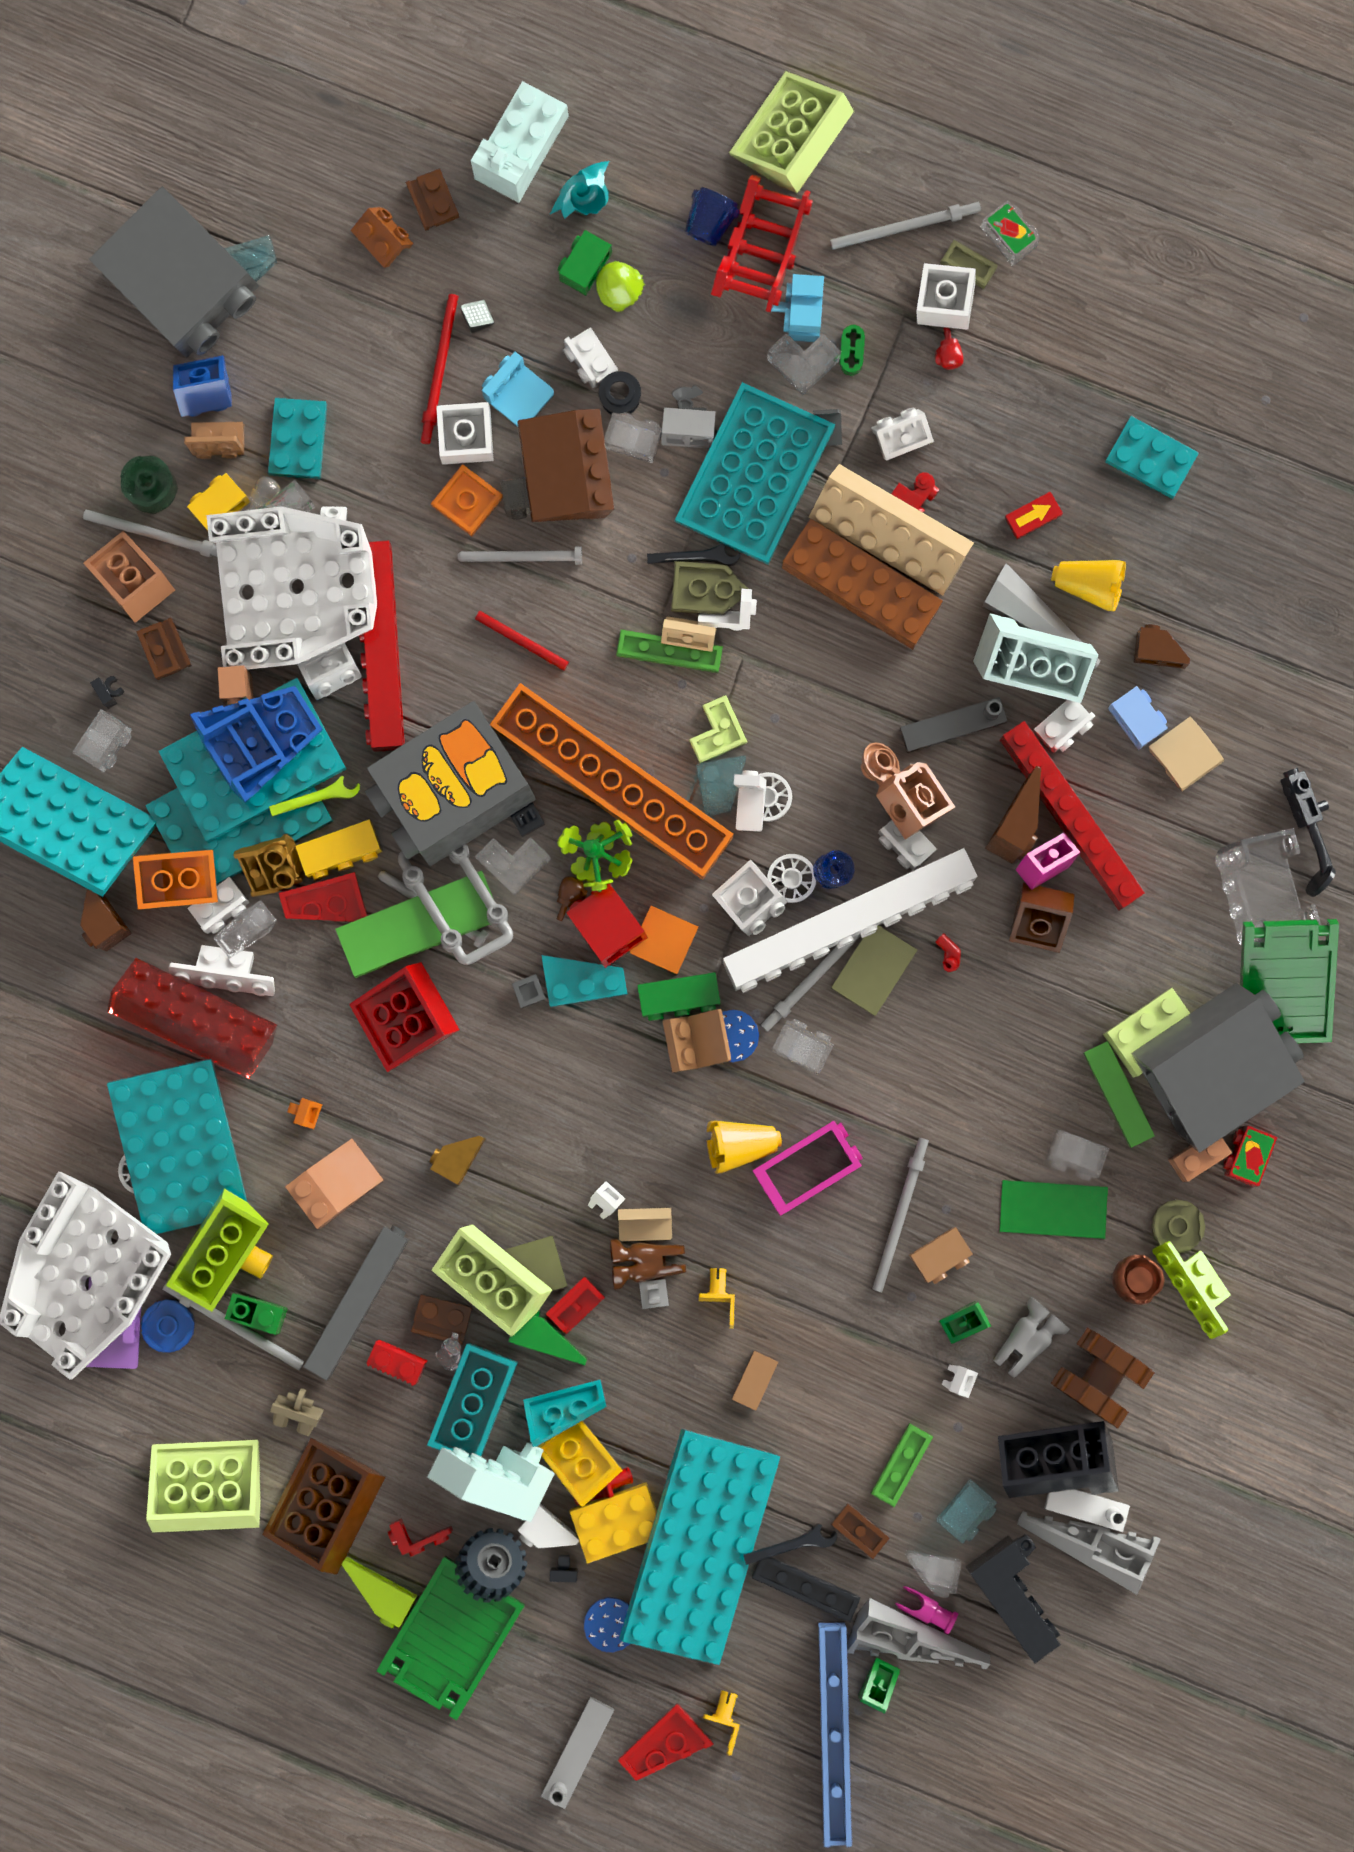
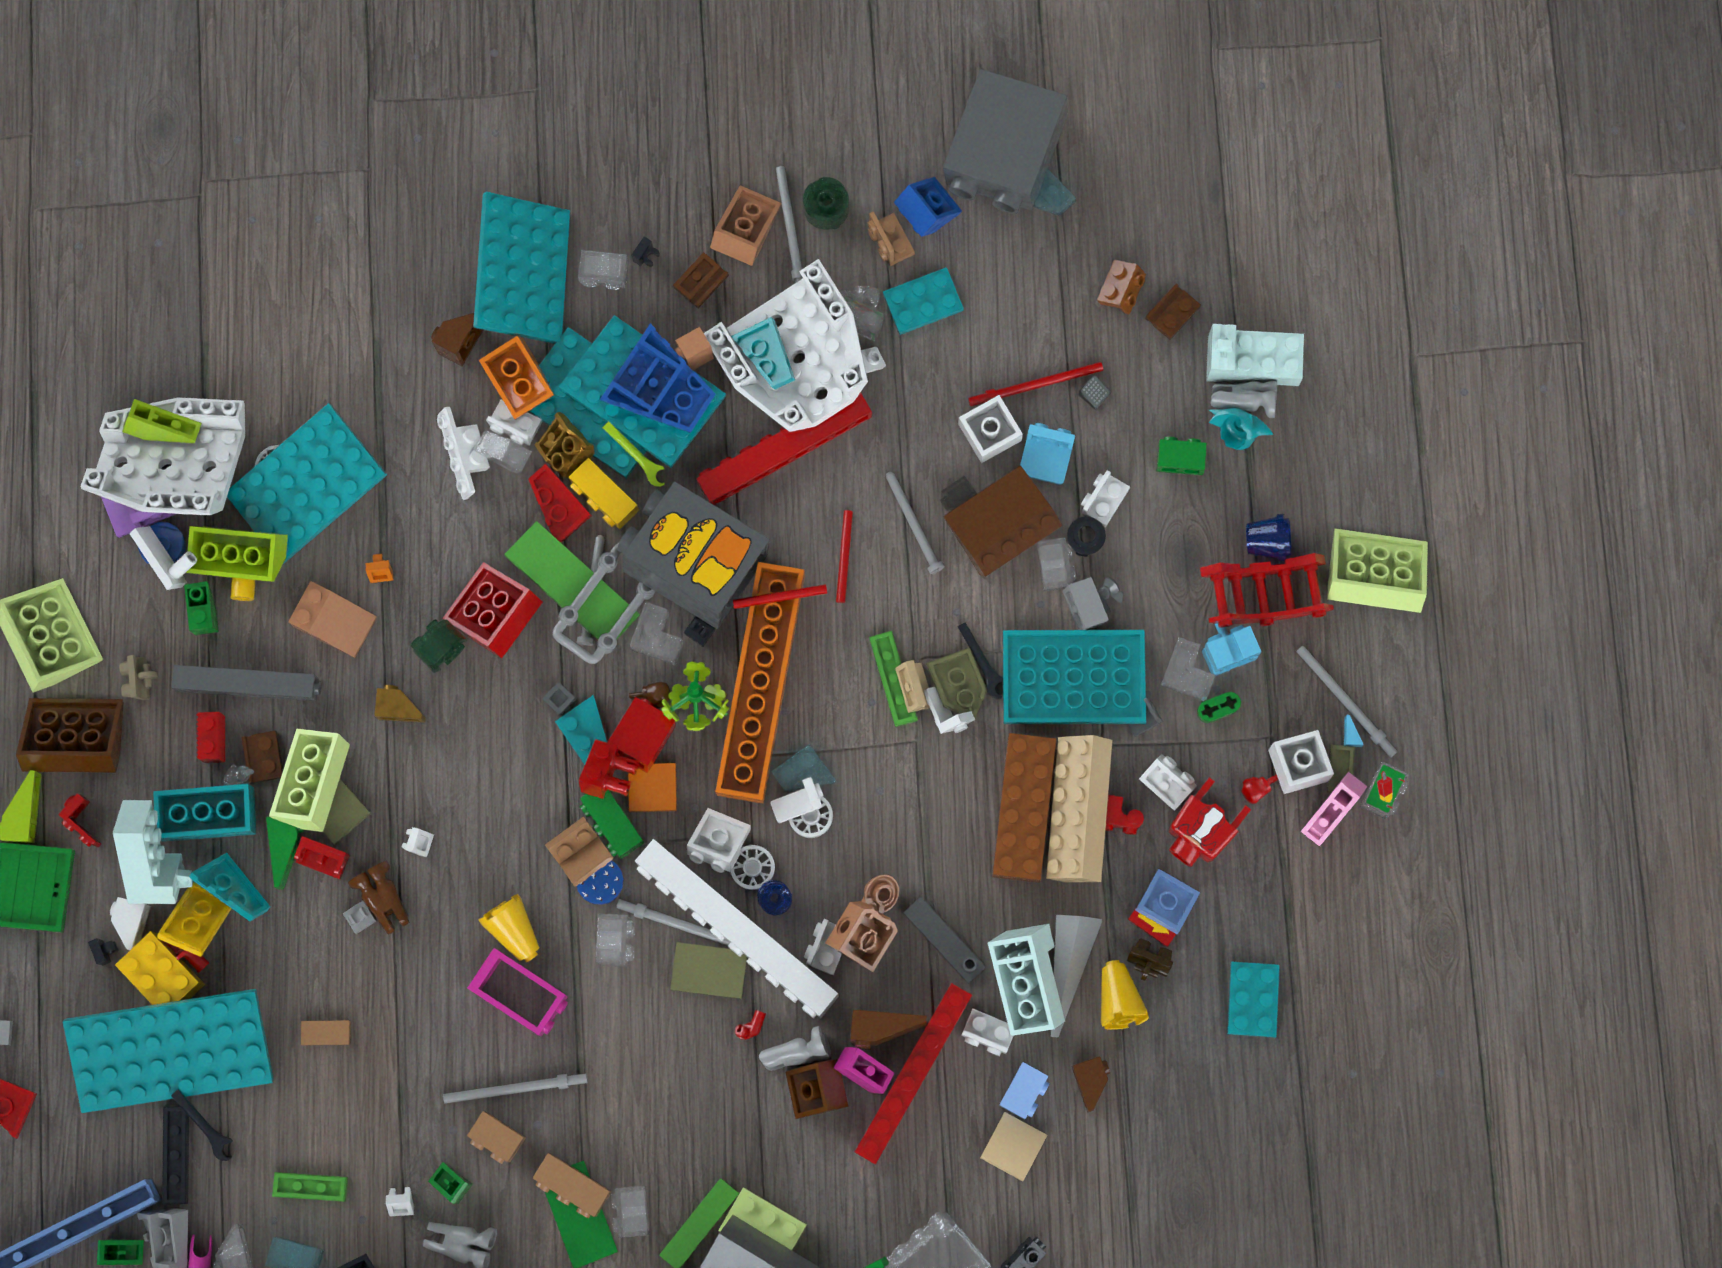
camera: 65 degrees right, 5 degrees down
clear red brick [107,958,277,1079] -> none
light grey bar [163,1282,304,1371] -> none
yellow brick [187,473,250,531] -> none
white bracket [298,643,362,700] -> none
orange tile [431,464,503,537] -> none
black wheel [455,1528,527,1603] -> none
blue tile [584,1597,630,1653] -> none
lime hair [596,261,645,312] -> none
tan panel [618,1208,672,1241] -> none
yellowish green tile [689,695,747,764] -> none
yellow bracket [699,1268,735,1329] -> none
yellow bracket [703,1690,740,1756] -> none
reddish brown plate [831,1503,890,1559] -> none
none -> lime slope [122,399,202,443]
none -> white piece [130,526,197,590]
none -> clear green brick [410,619,467,673]
none -> medium nougat brick [533,1153,612,1219]
none -> red brick [578,739,639,799]
none -> teal wing [731,317,795,390]
none -> red bar [733,584,827,609]
none -> light grey piece [759,1026,831,1071]
none -> dark brown hips [1126,938,1173,981]
none -> medium blue tile [1135,869,1200,934]
none -> red piece [1169,777,1251,867]
none -> light grey piece [1211,381,1277,418]
none -> bright pink slope [1301,772,1367,846]
none -> medium azure piece [1344,715,1364,747]

